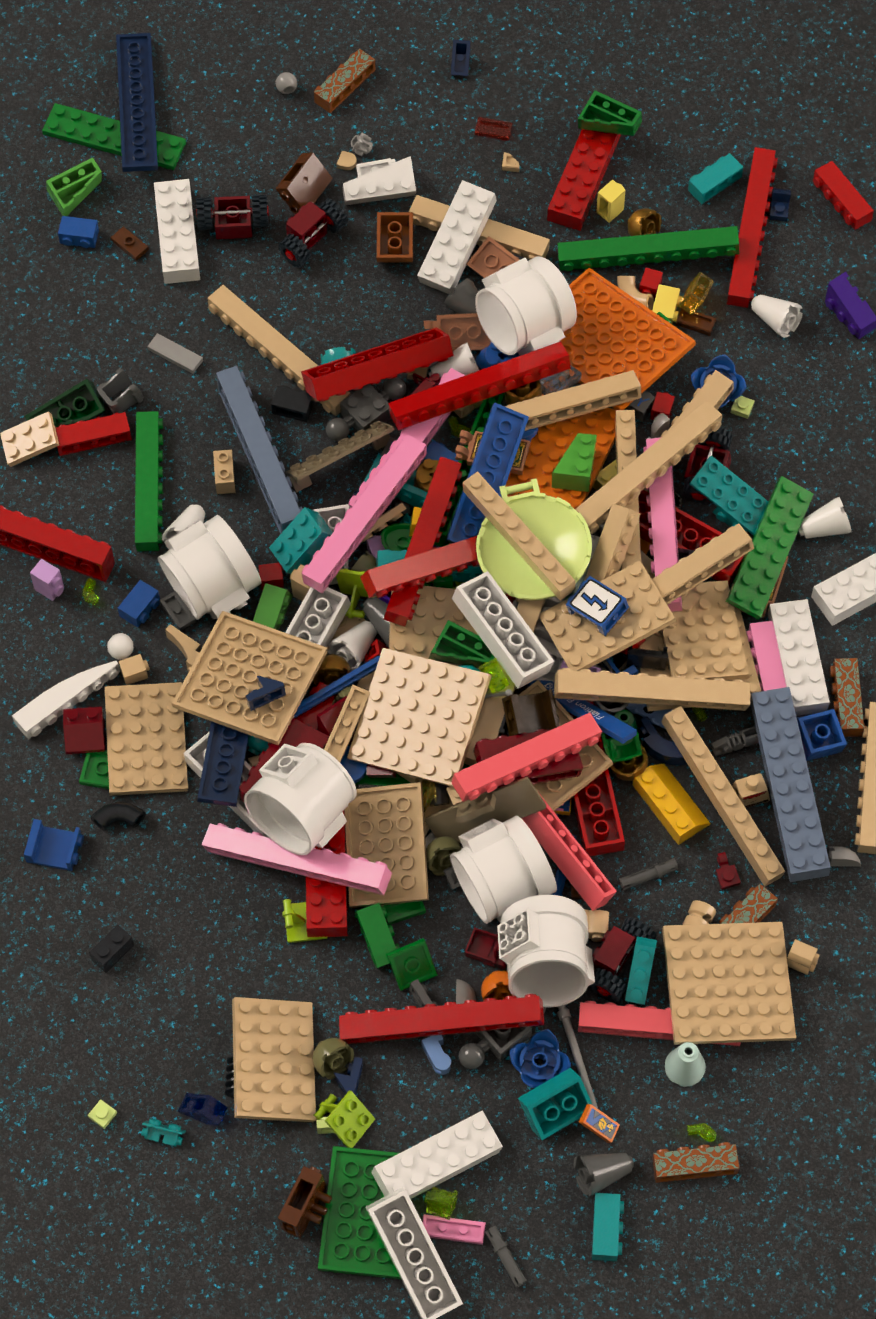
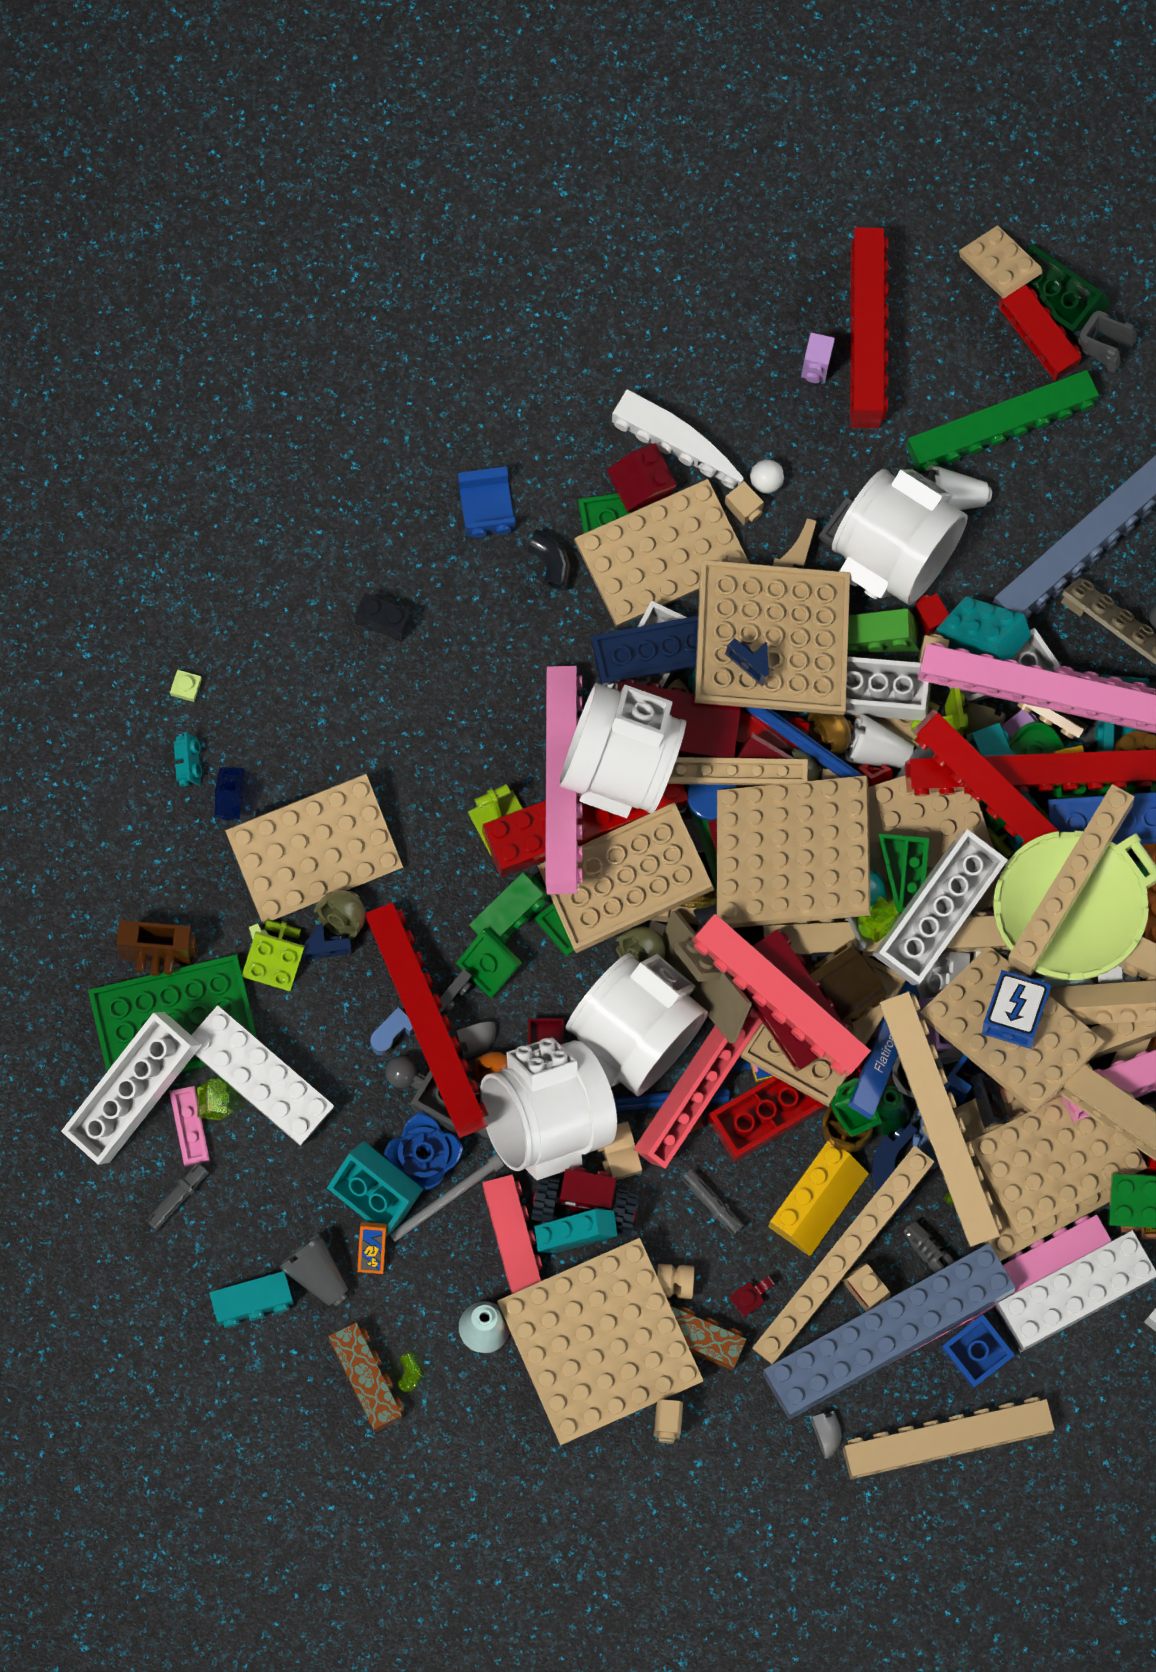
camera: 65 degrees right, 10 degrees up
clear neon green arm [82,578,99,605] -> none
blue brick [118,580,160,628] -> none
tan brick [213,450,236,494] -> none
dark orange brick [829,658,864,737] -> none

